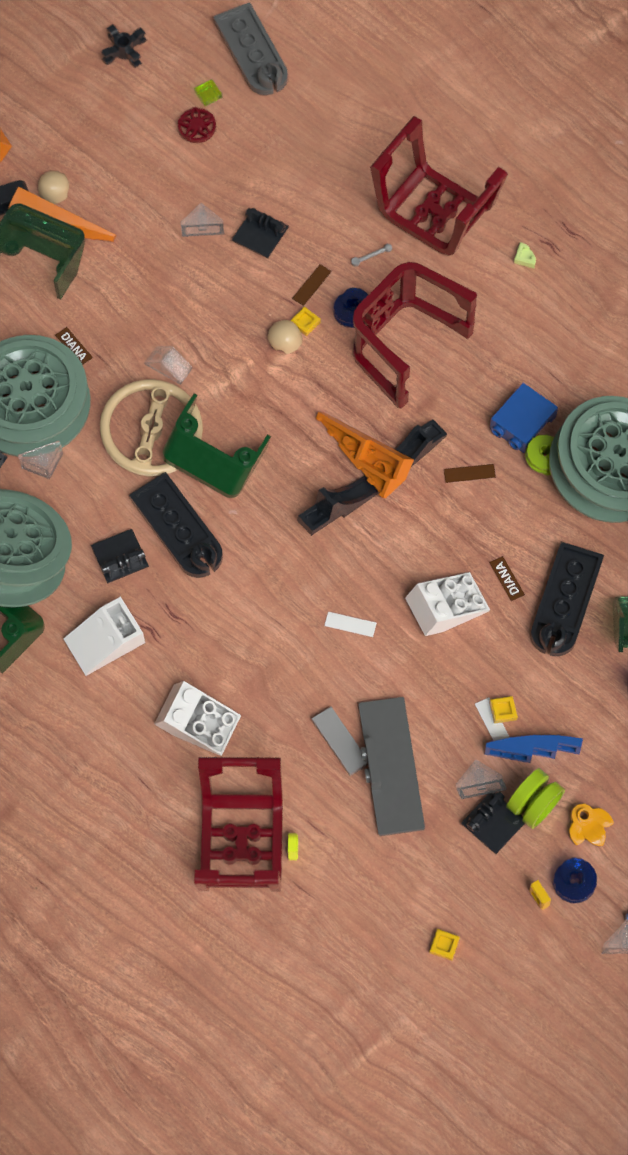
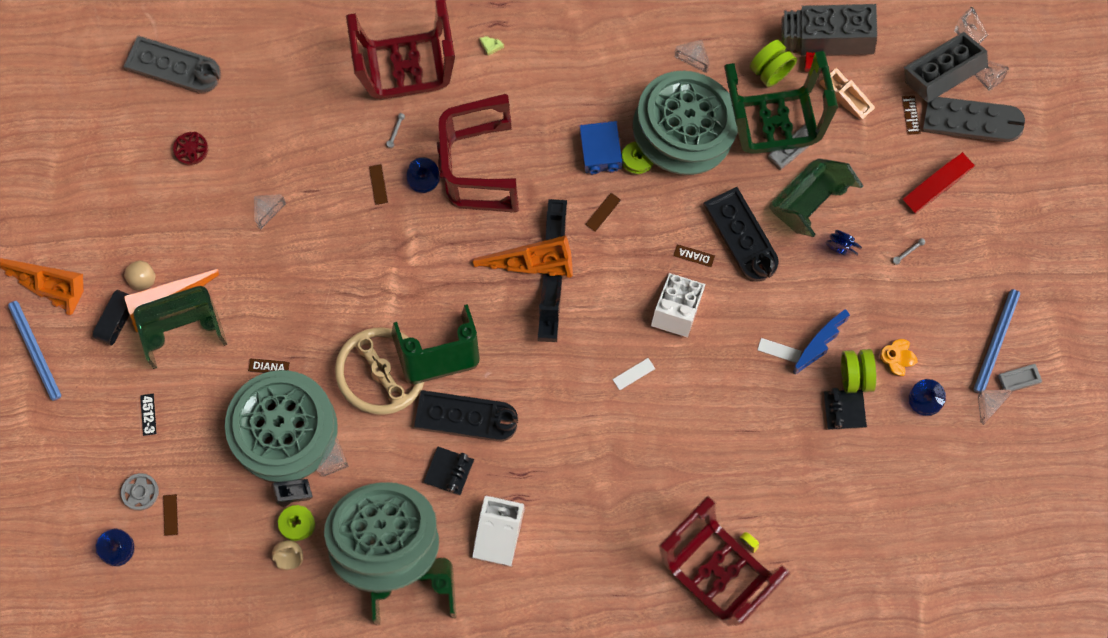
camera: 45 degrees left, 5 degrees up
black pin [101,24,147,68] -> none
clear slope [144,346,192,385] -> none
white slope [154,681,241,756] -> none
clear neon green tile [194,79,223,106] -> none
black hinge [232,207,289,258] -> none
tan hair [268,320,302,354] -> none
yellow tile [290,307,321,336] -> none
light grey tile [312,707,368,776] -> none
dark grey bracket [359,697,425,836] -> none
yellow tile [429,929,460,961] -> none
clear slope [456,760,507,799] -> none
yellow tile [489,696,518,724] -> none
yellow tile [529,880,551,910] -> none

